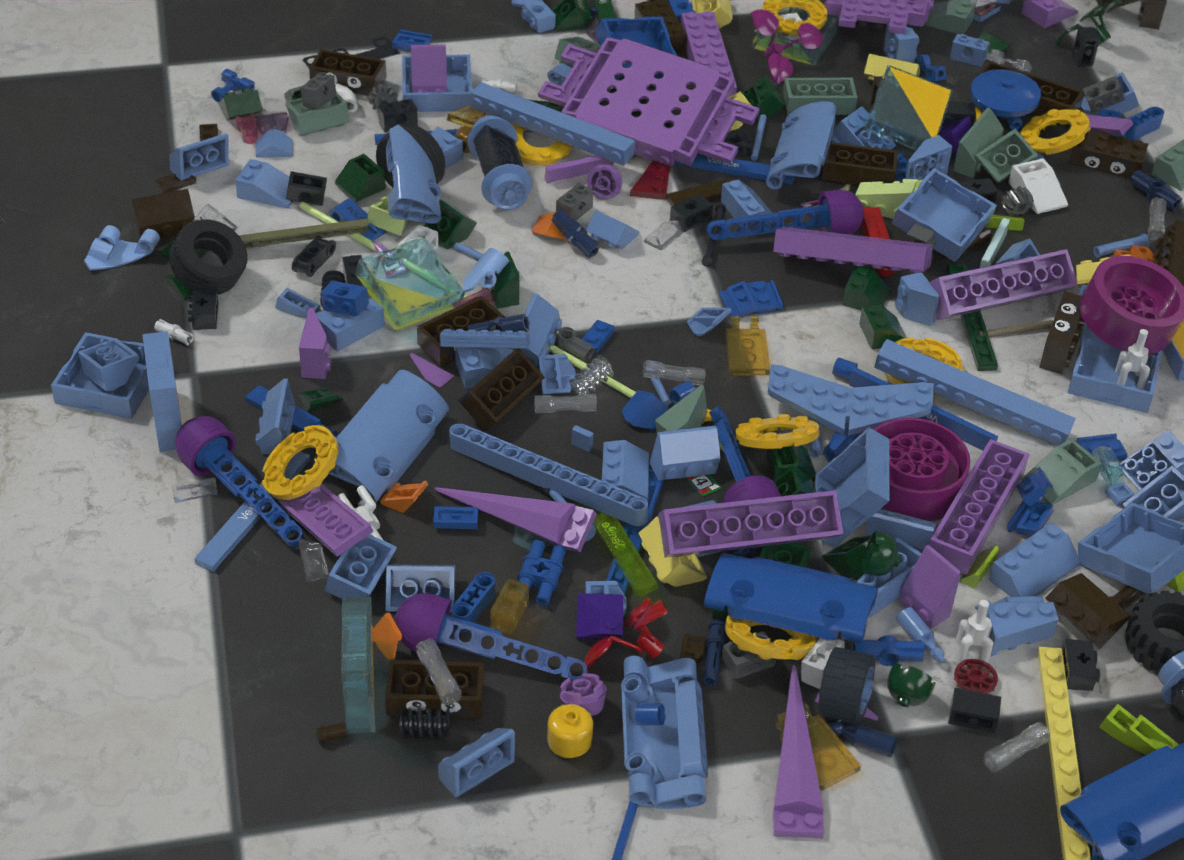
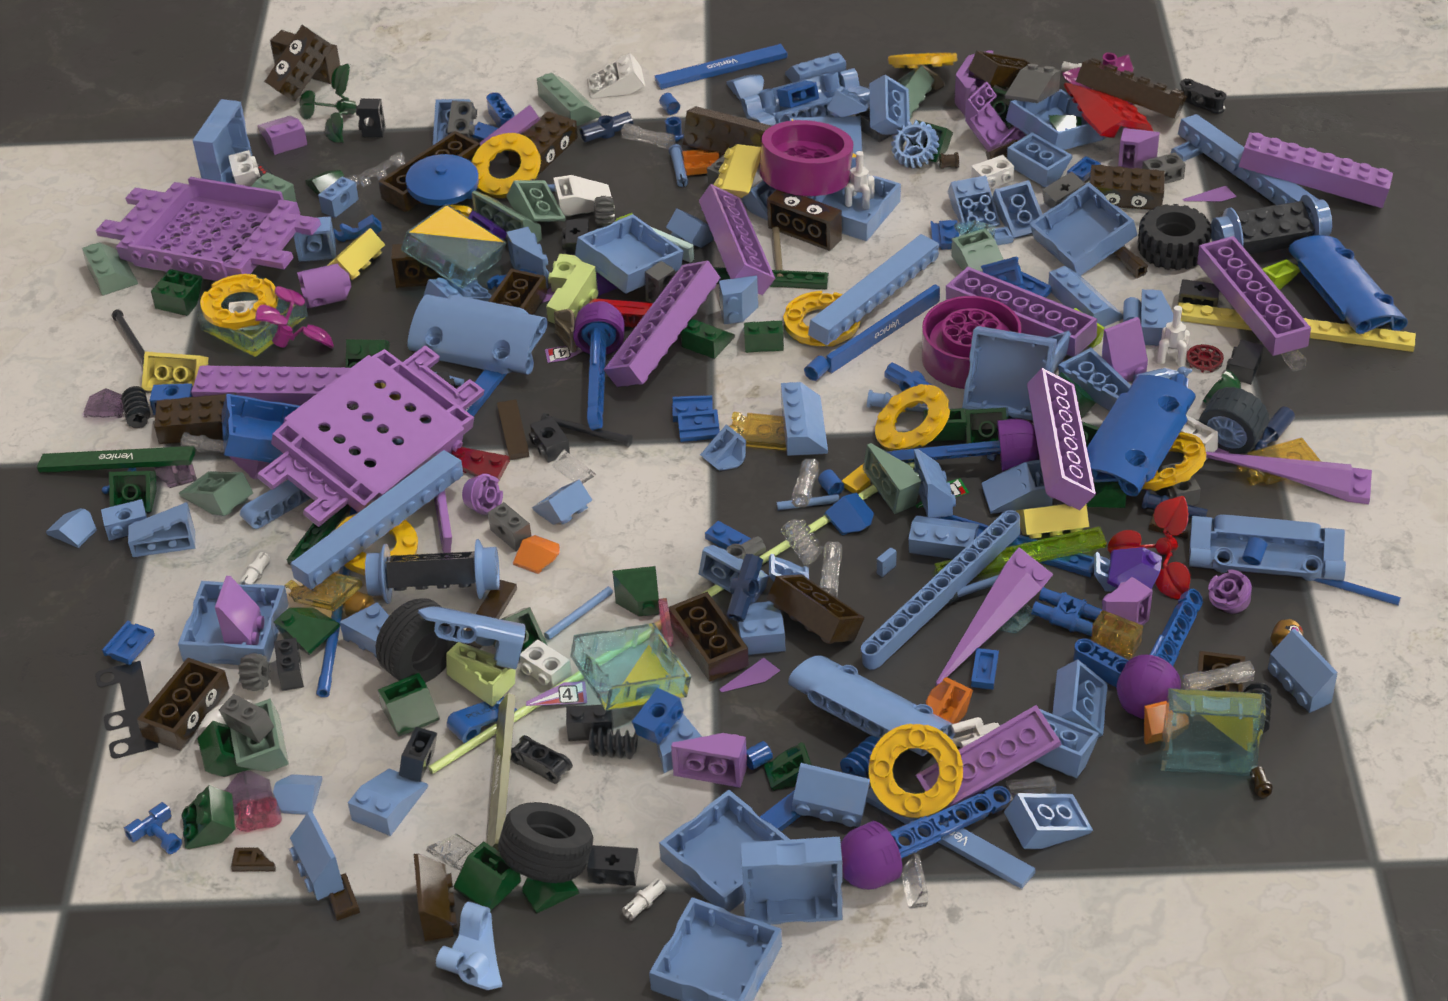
camera: 75 degrees left, 0 degrees up
medium blue slope [78,338,139,391] -> none
medium blue slope [275,288,321,318] -> none
medium blue piece [440,329,530,349] -> none
light blue panel [462,248,509,293] -> none
yellow head [547,704,593,759] -> none
dark blue piece [551,209,600,258] -> none
medium blue slope [721,179,773,230] -> none
medium blue wing [768,364,934,436] -> none
sand green brick [783,78,858,116] -> none
dark green cylinder [861,530,901,576] -> none
dark brown slope [1045,573,1131,649] -> none
none -> medium blue wedge [128,502,196,557]
none -> dark green slope [274,607,340,655]
none -> medium lavender cylinder [297,263,352,309]
none -> dark brown tile [463,580,517,649]
none -> medium blue tile [659,790,790,912]
none -> blue beam [746,741,773,770]
none -> medium blue slope [781,382,828,456]
none -> medium blue slope [1004,793,1093,849]
none -> medium lavender slope [1100,577,1153,632]
none -> medium lavender brick [1197,236,1311,356]
none -> pearl gold head [1270,619,1303,648]

